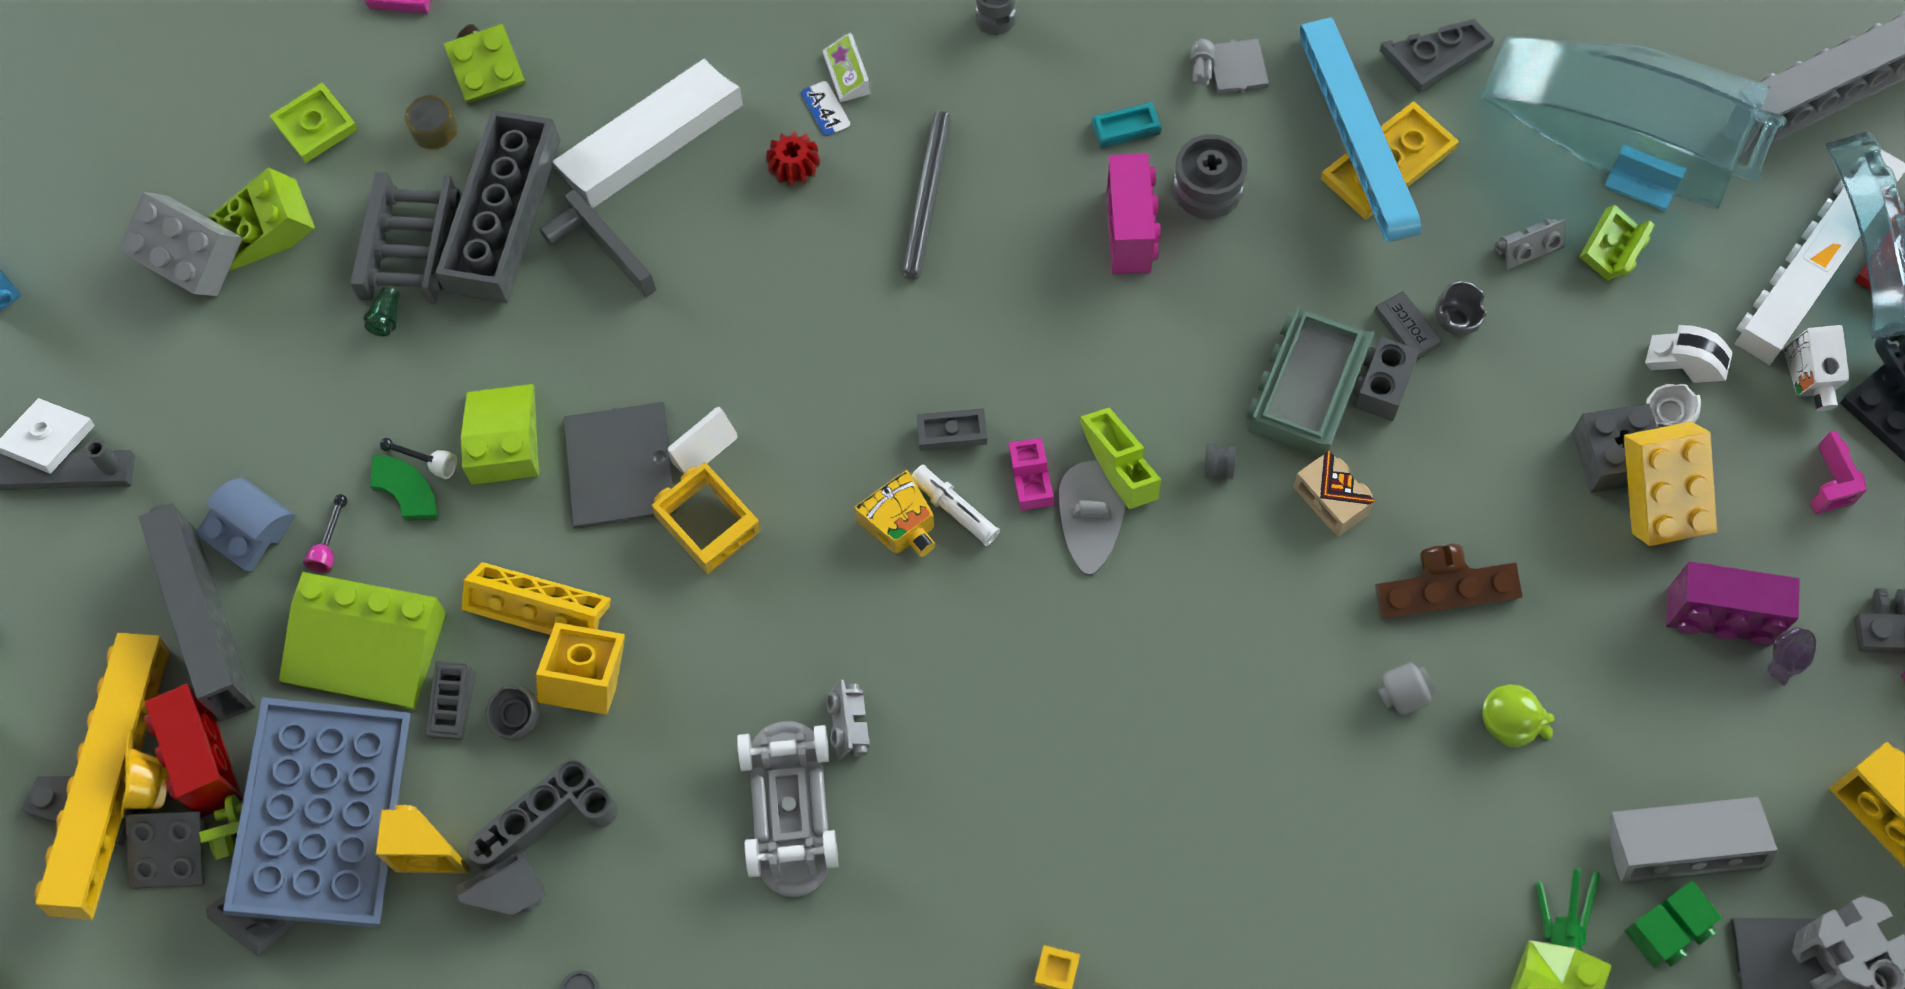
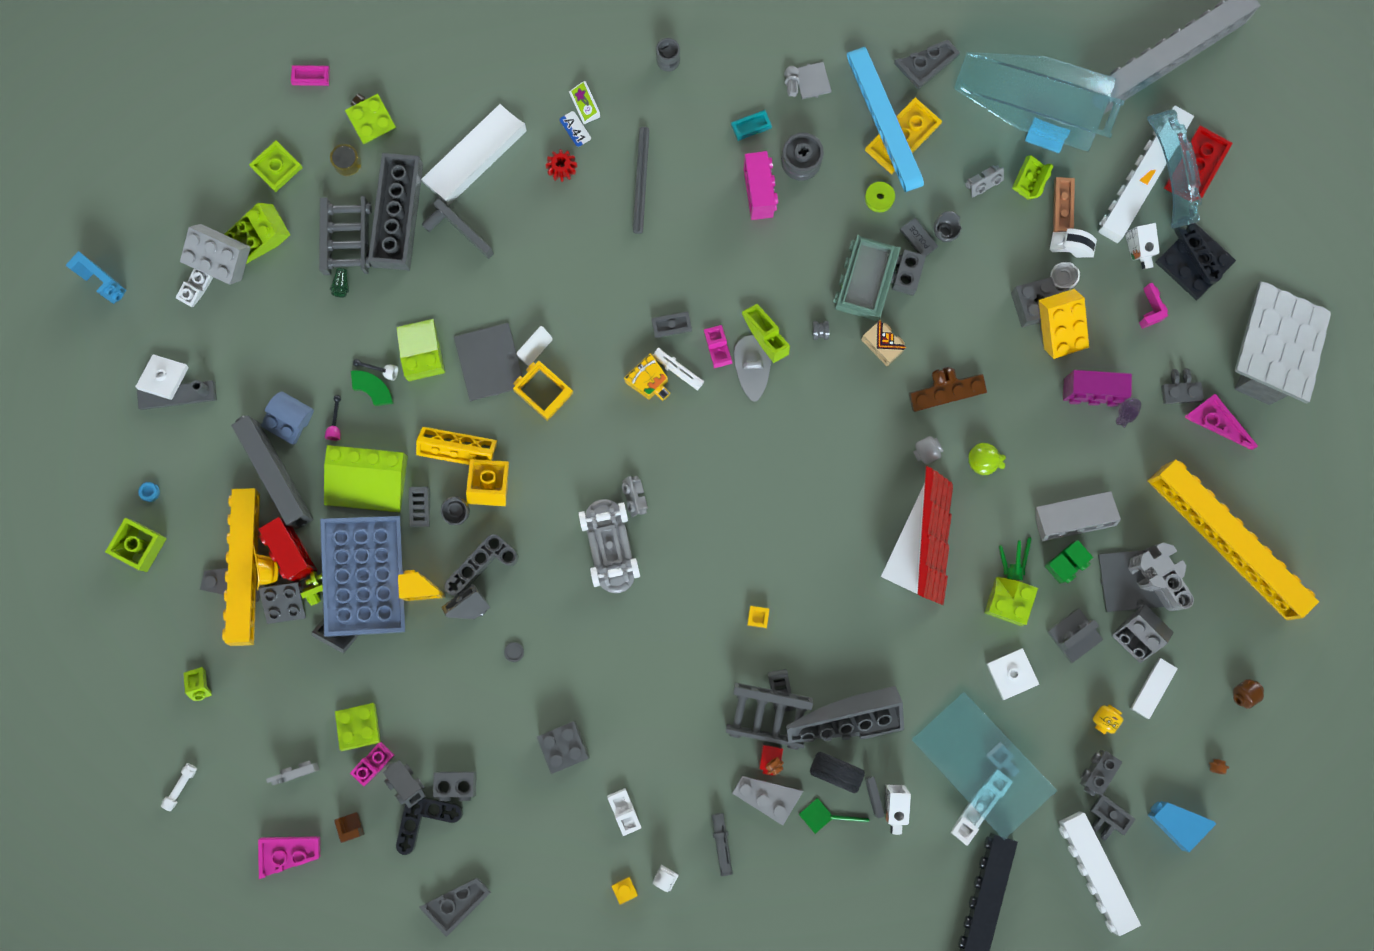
camera: 10 degrees left, 15 degrees up
none -> white slope [176,268,213,307]
none -> lime piece [865,182,895,212]
none -> red piece [881,466,953,606]
none -> nougat plate [1053,177,1075,232]

